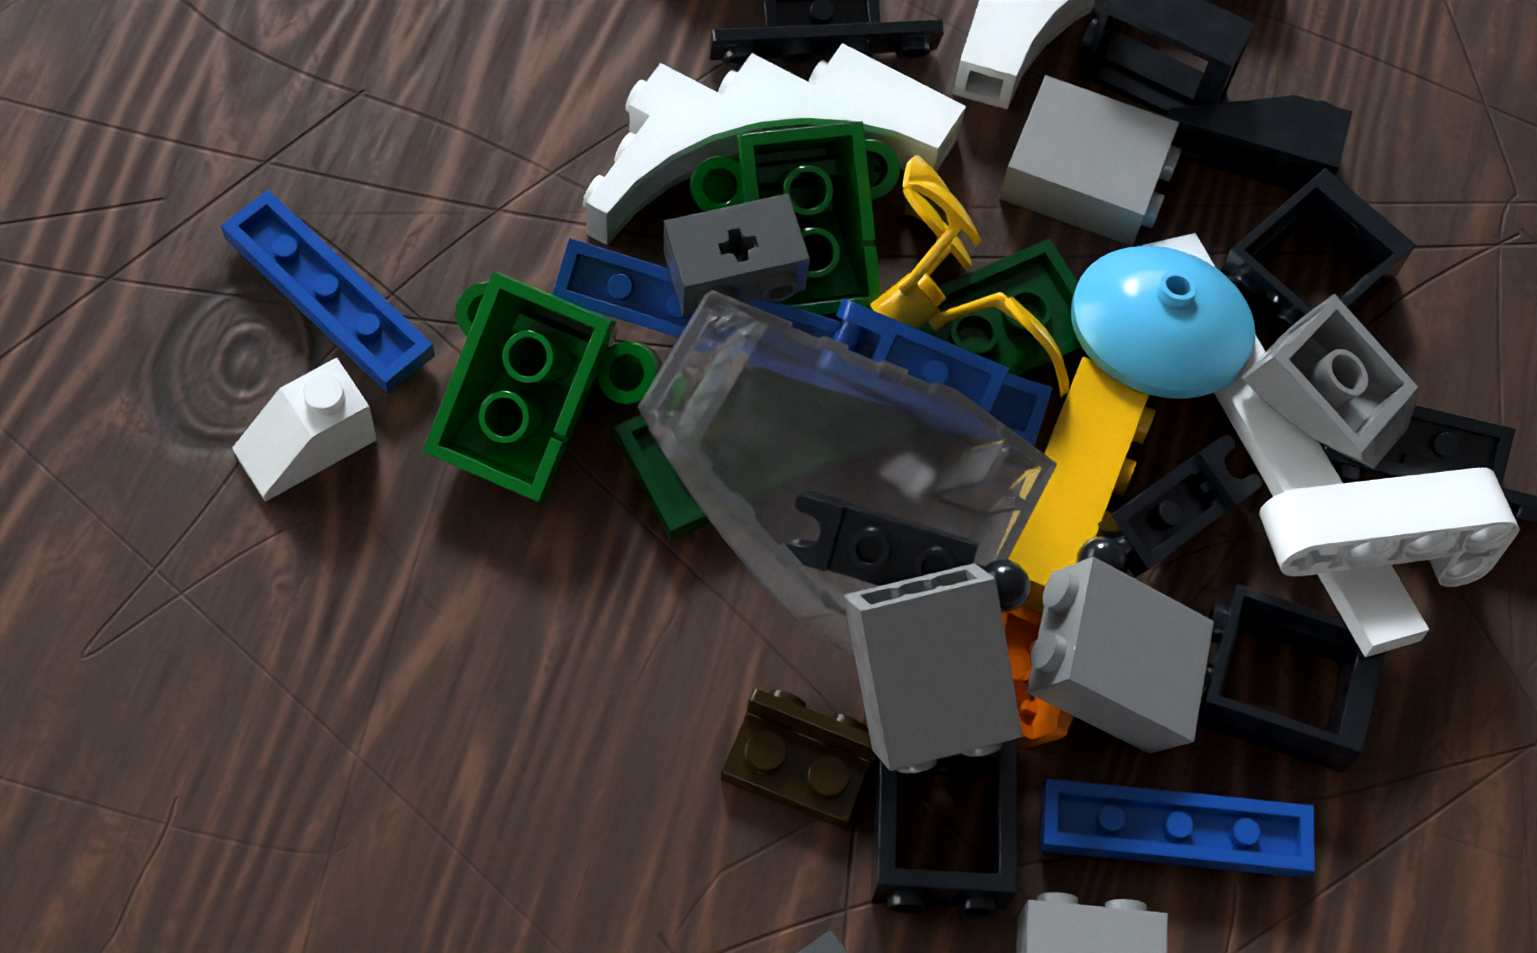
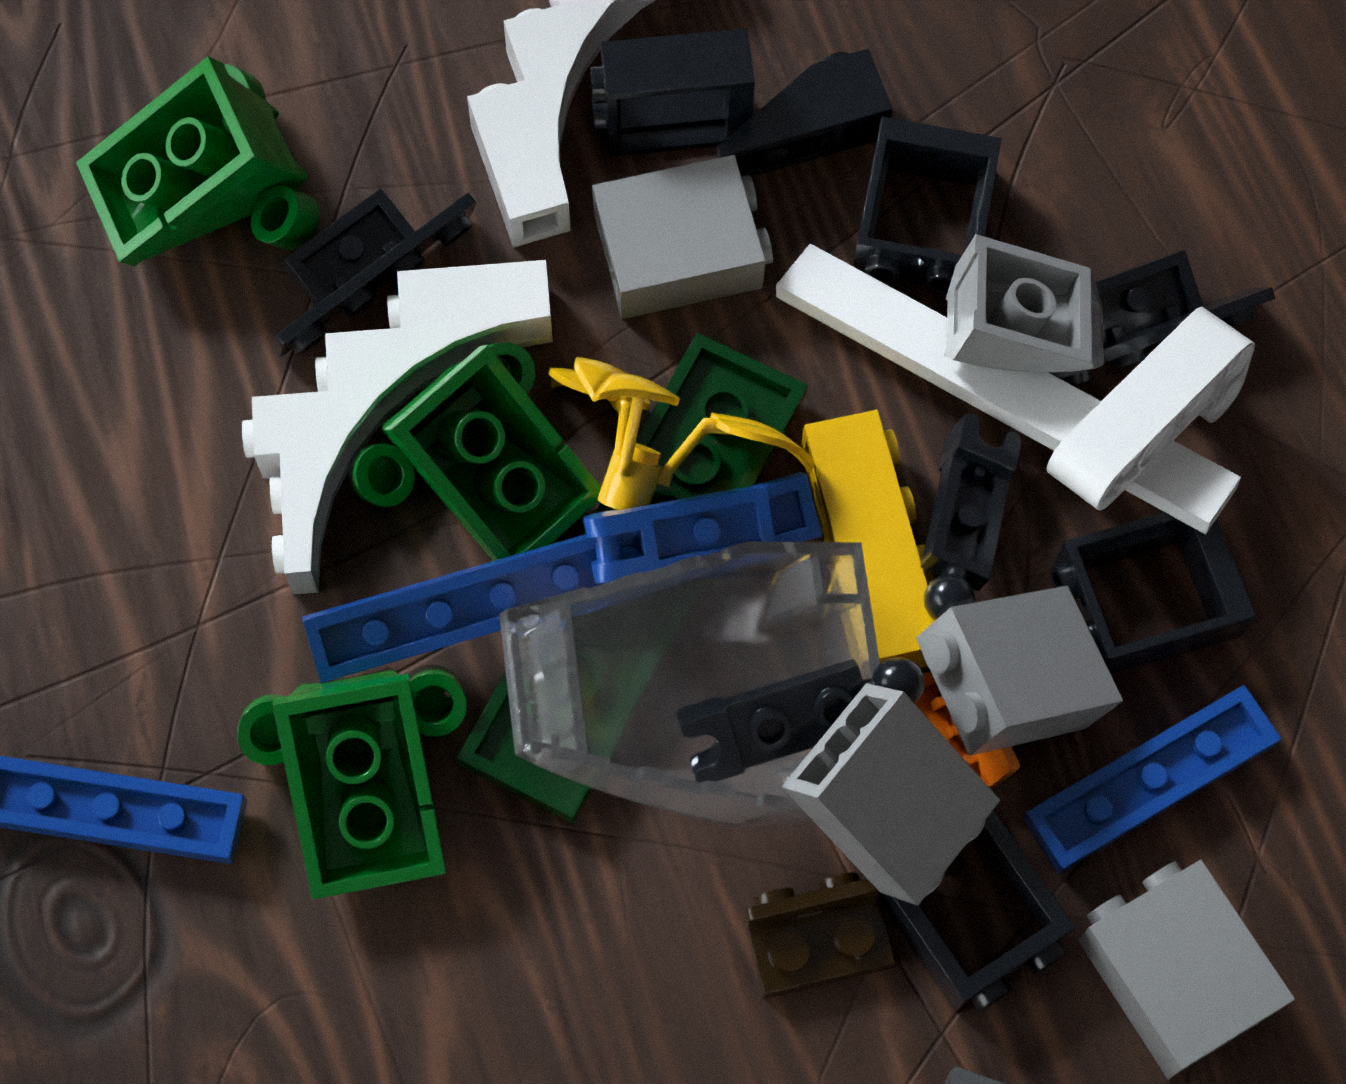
camera: 30 degrees left, 5 degrees up
white slope [232,358,377,502] -> none
dark grey brick [664,193,810,317] -> none
medium azure dish [1071,246,1255,399] -> none

